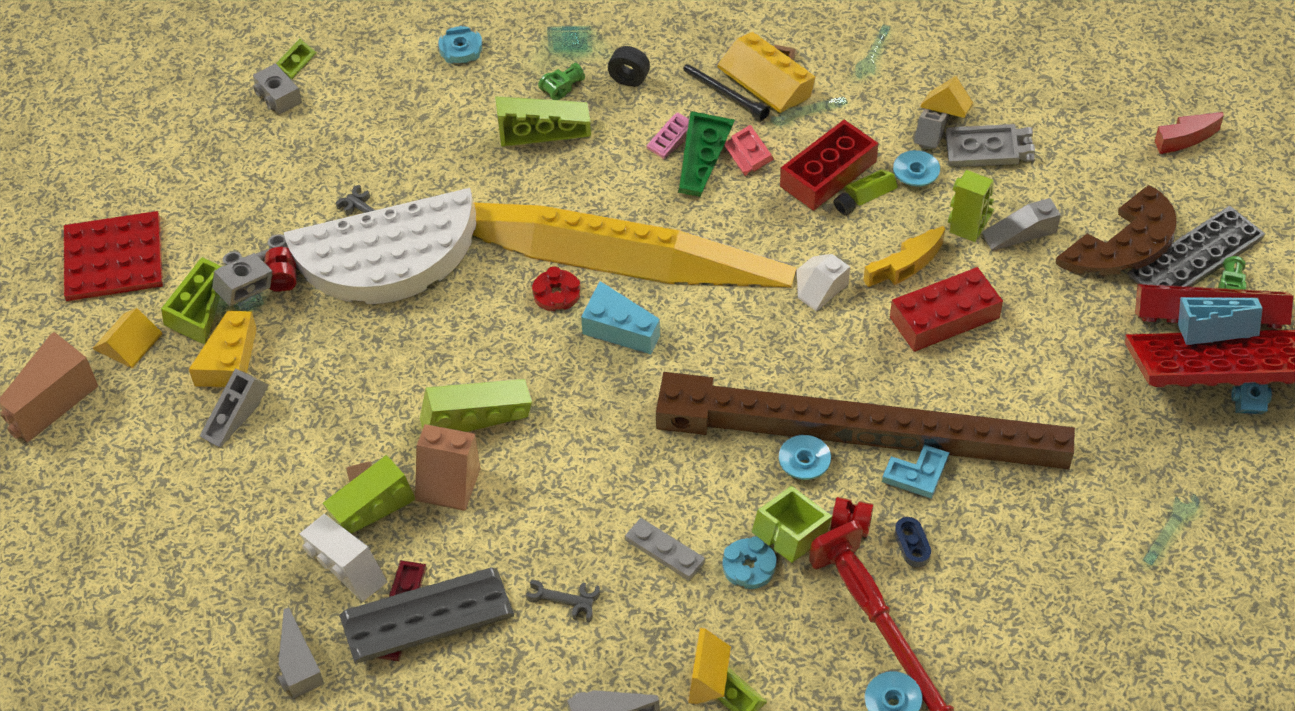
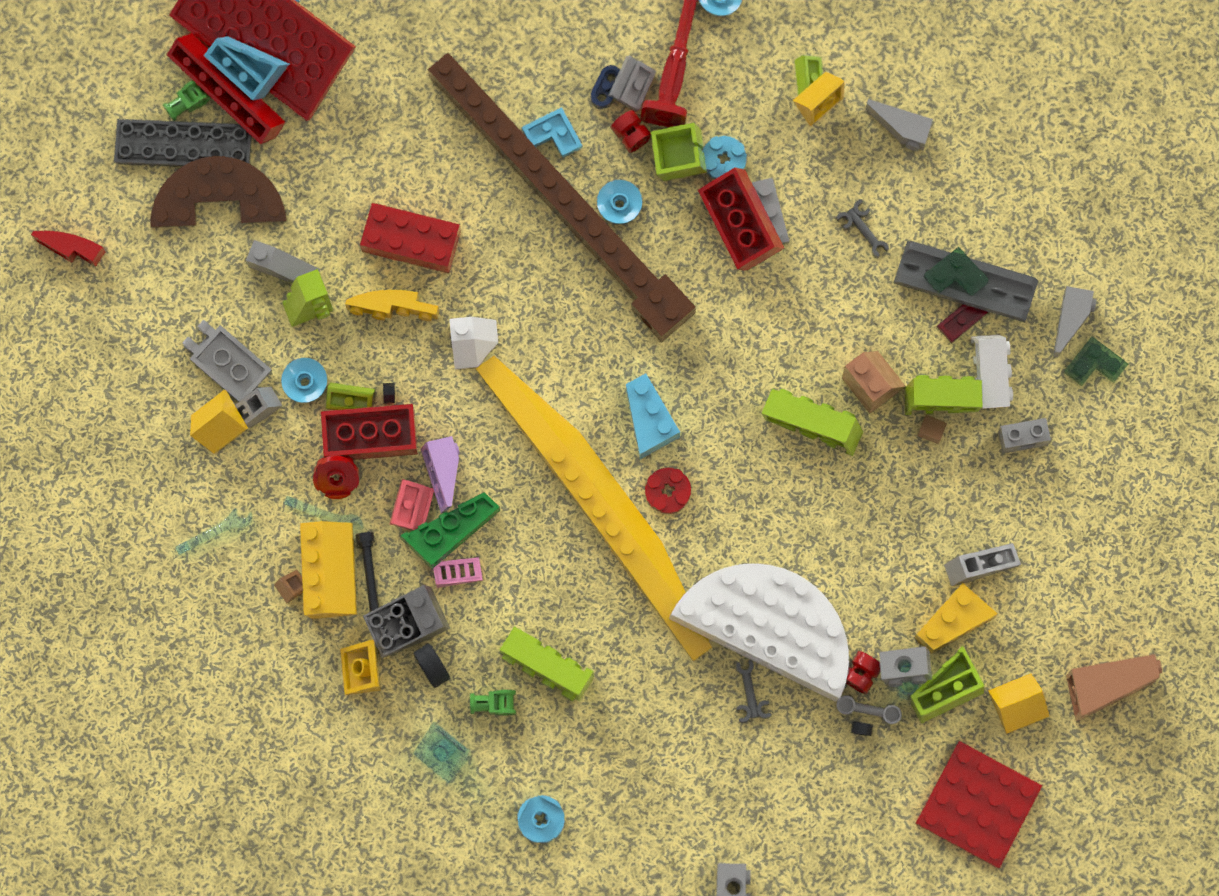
camera: 140 degrees left, 25 degrees up
none -> red plate [313,456,359,499]
none -> yellow slope [340,640,381,695]
none -> flat silver slope [363,585,450,658]
none -> lavender slope [421,436,459,513]
none -> light grey plate [608,55,656,111]
none -> red brick [698,167,785,271]
none -> black axle [851,721,873,736]
none -> clear green plate [924,247,989,296]
none -> light grey brick [998,418,1051,454]
none -> clear green plate [1064,336,1128,386]

